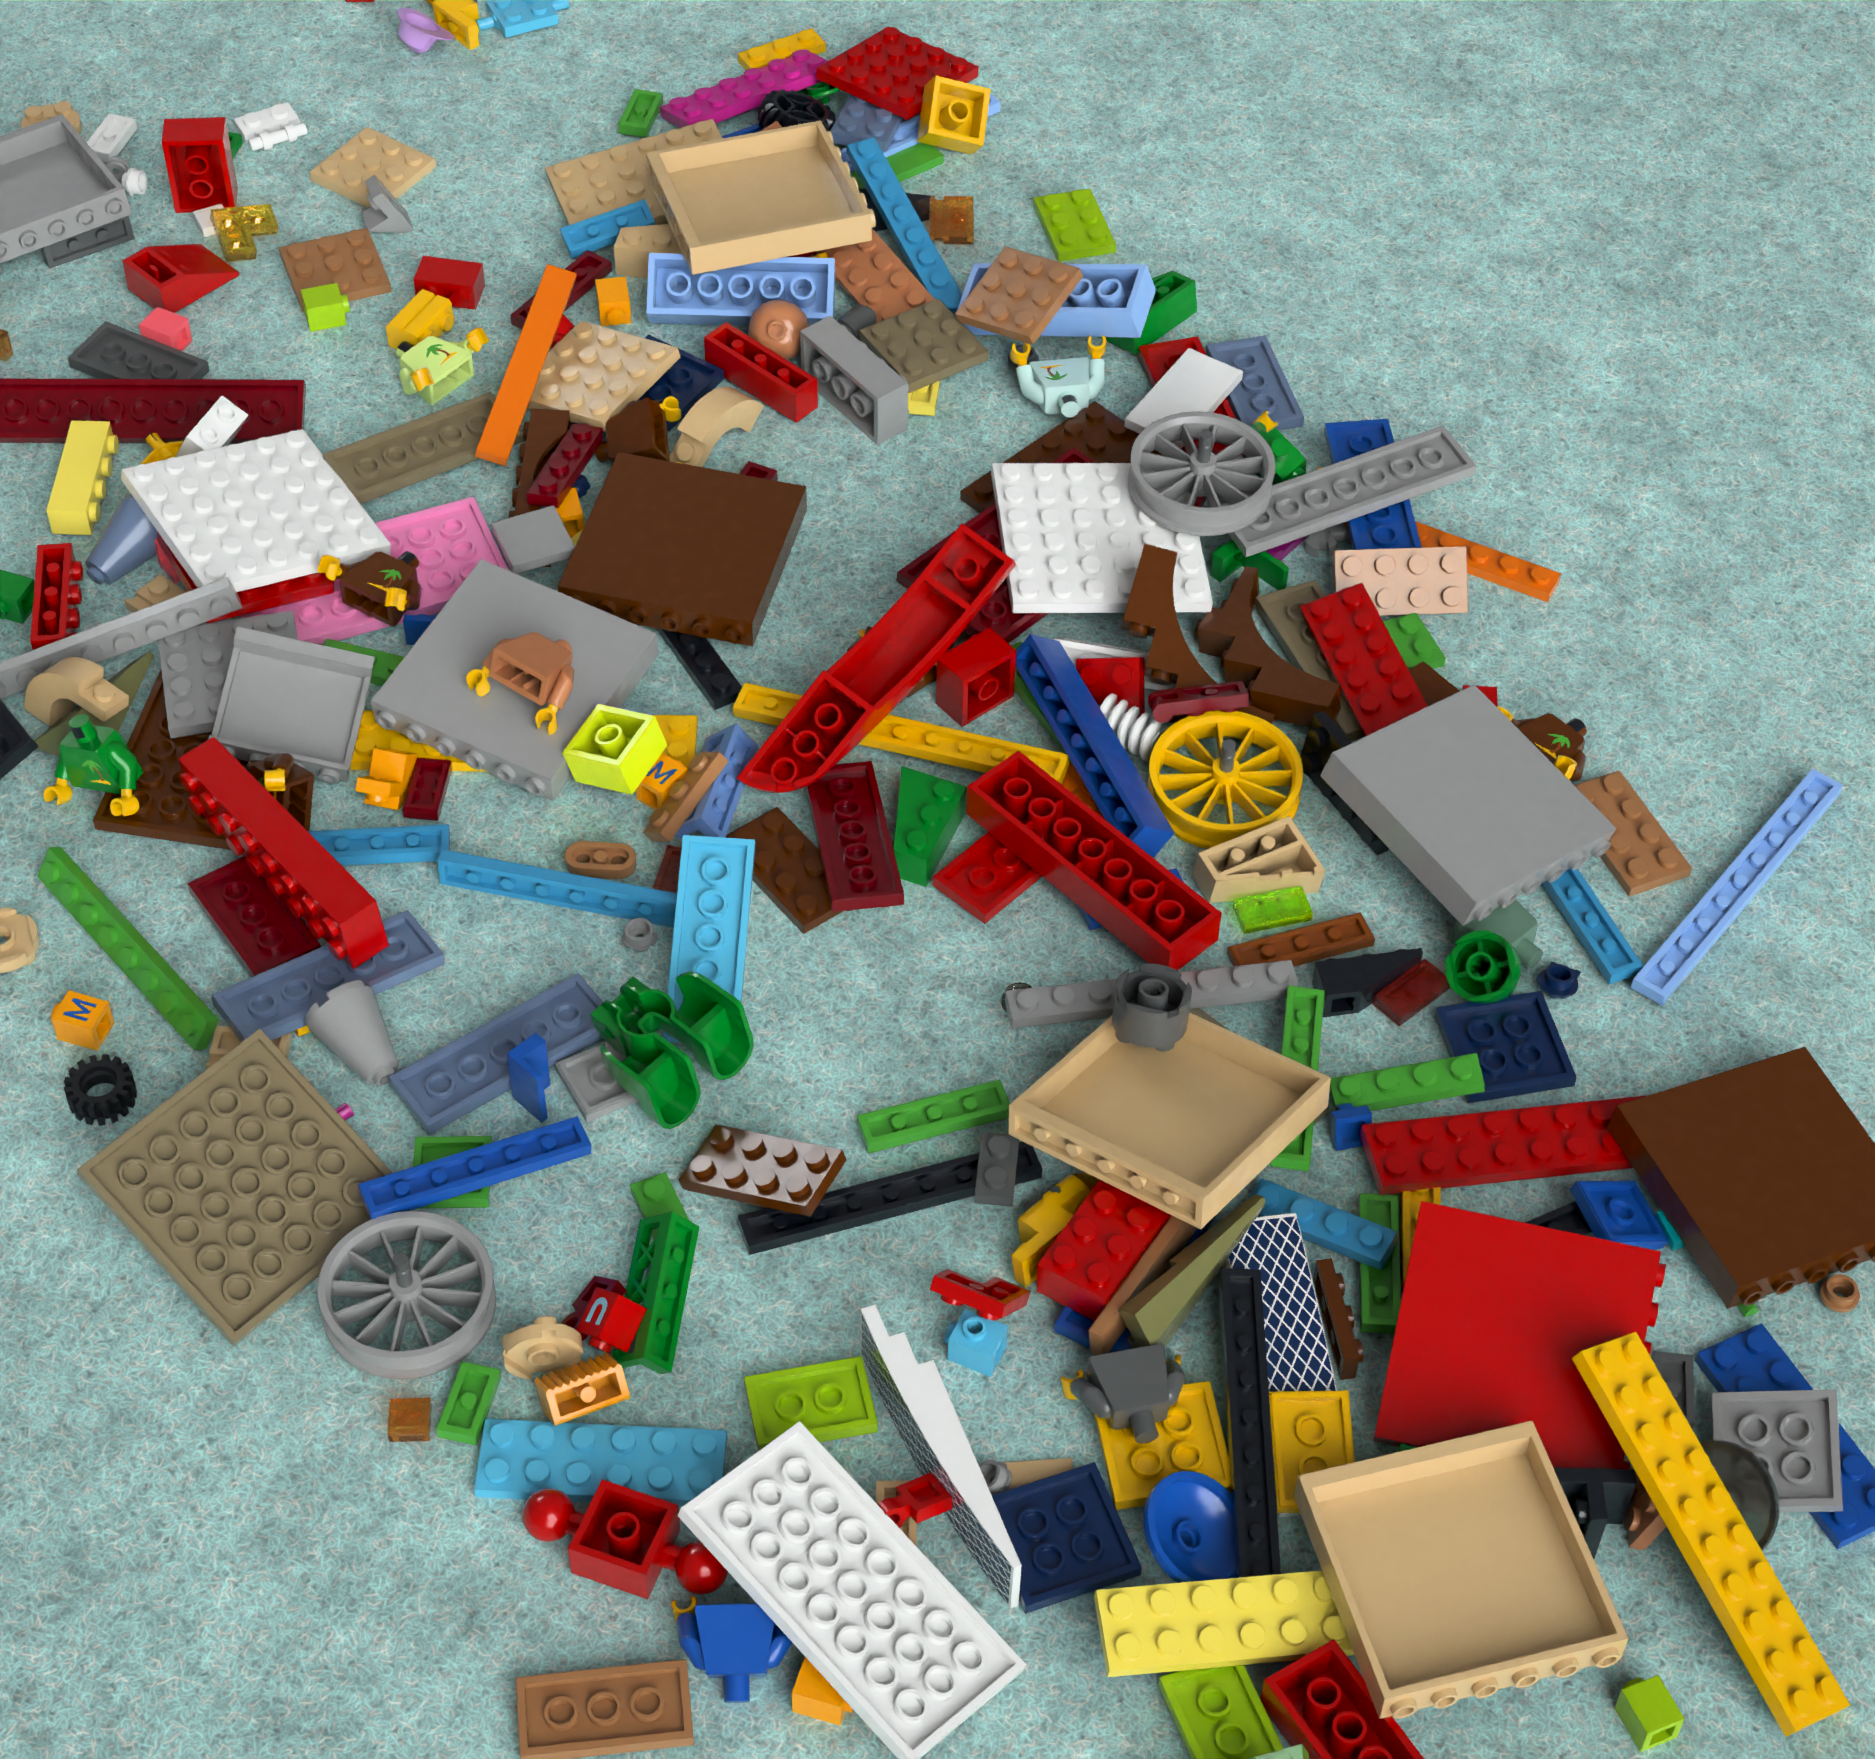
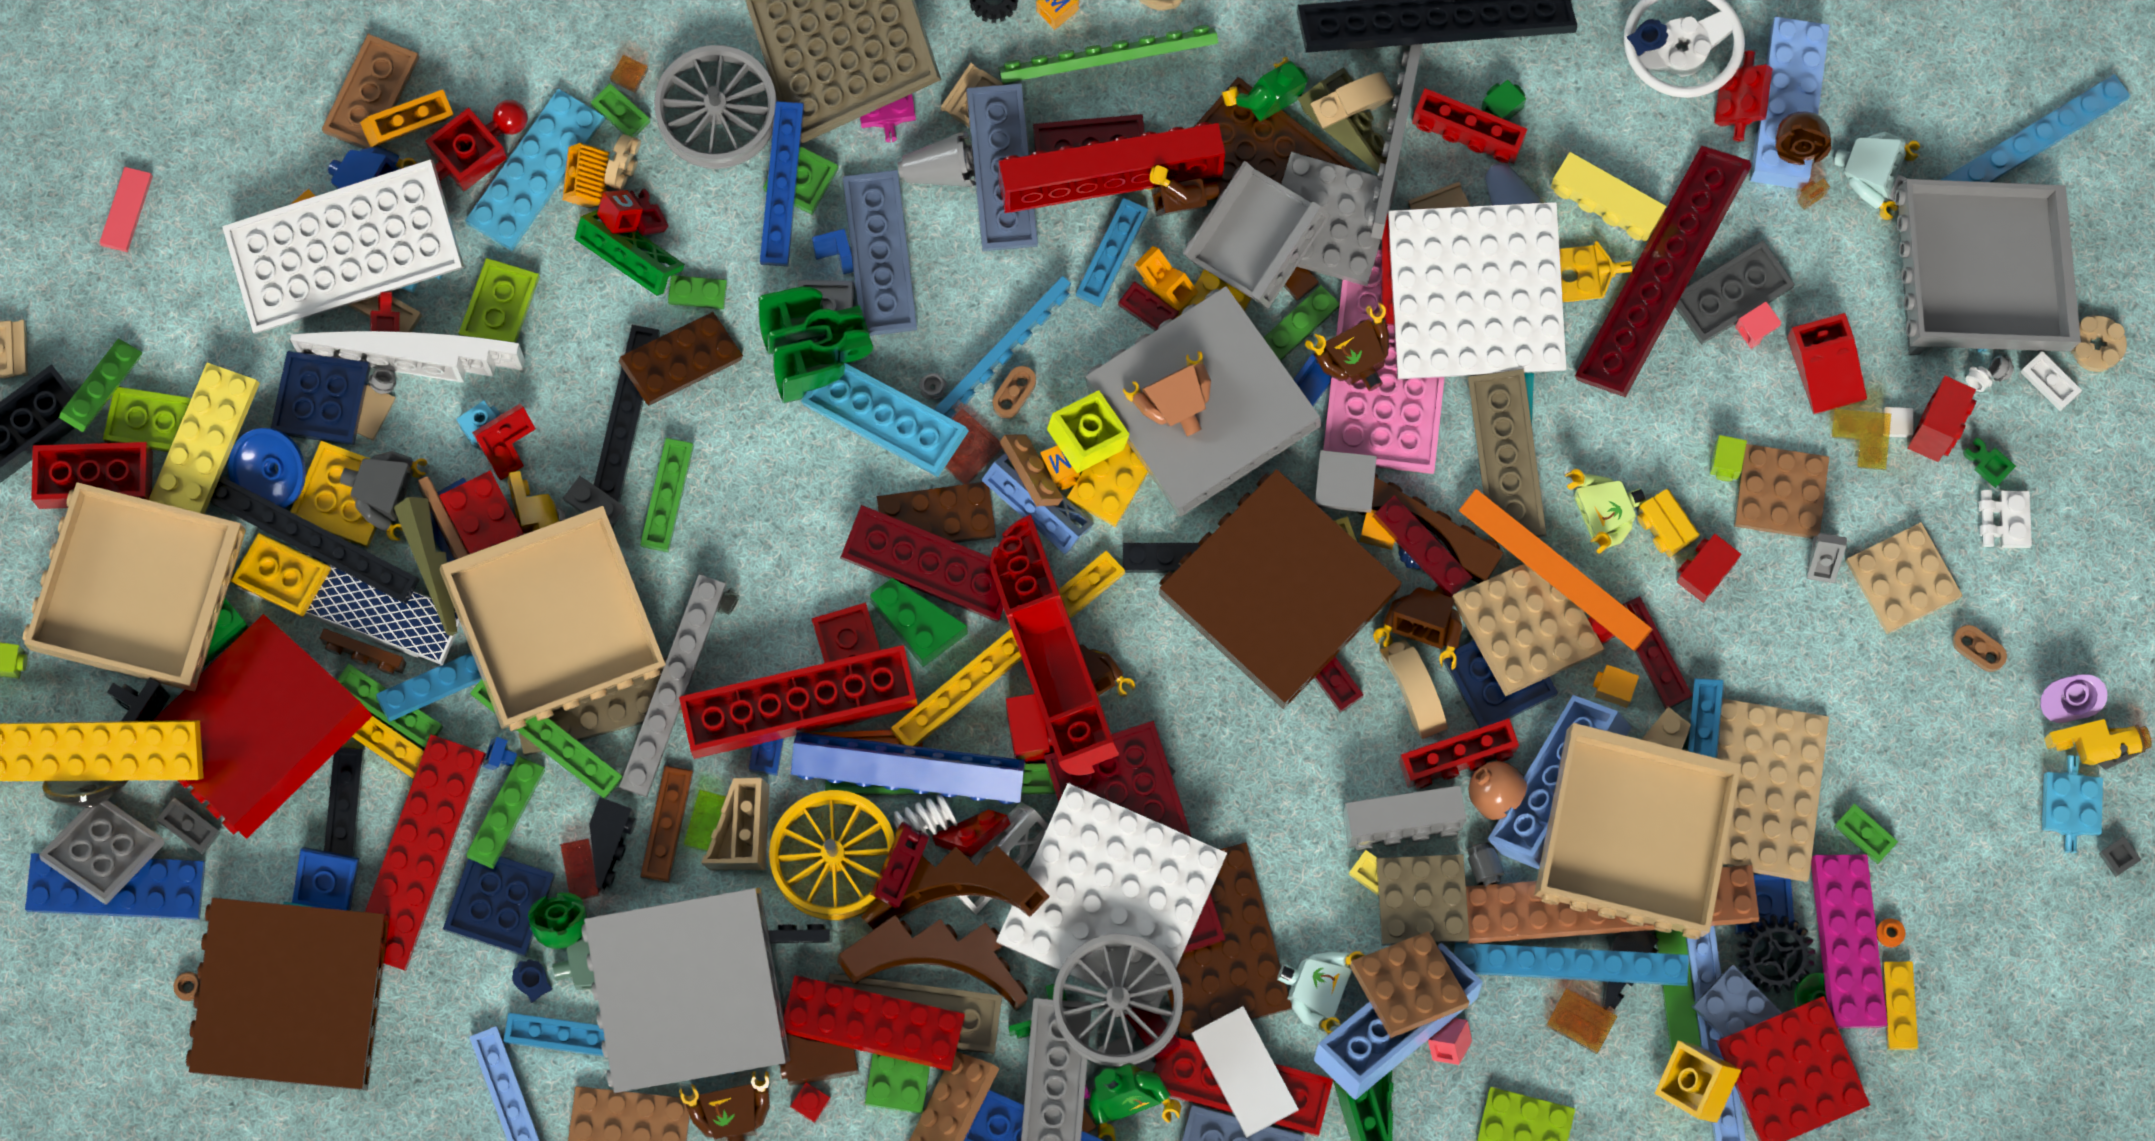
camera: 120 degrees right, 25 degrees up
white brick [176,396,248,457] -> none
dark grey brick [1112,964,1192,1052] -> none
none -> light orange brick [360,89,454,147]
none -> orange plate [1876,918,1906,948]
none -> medium nougat plate [1953,625,2007,672]

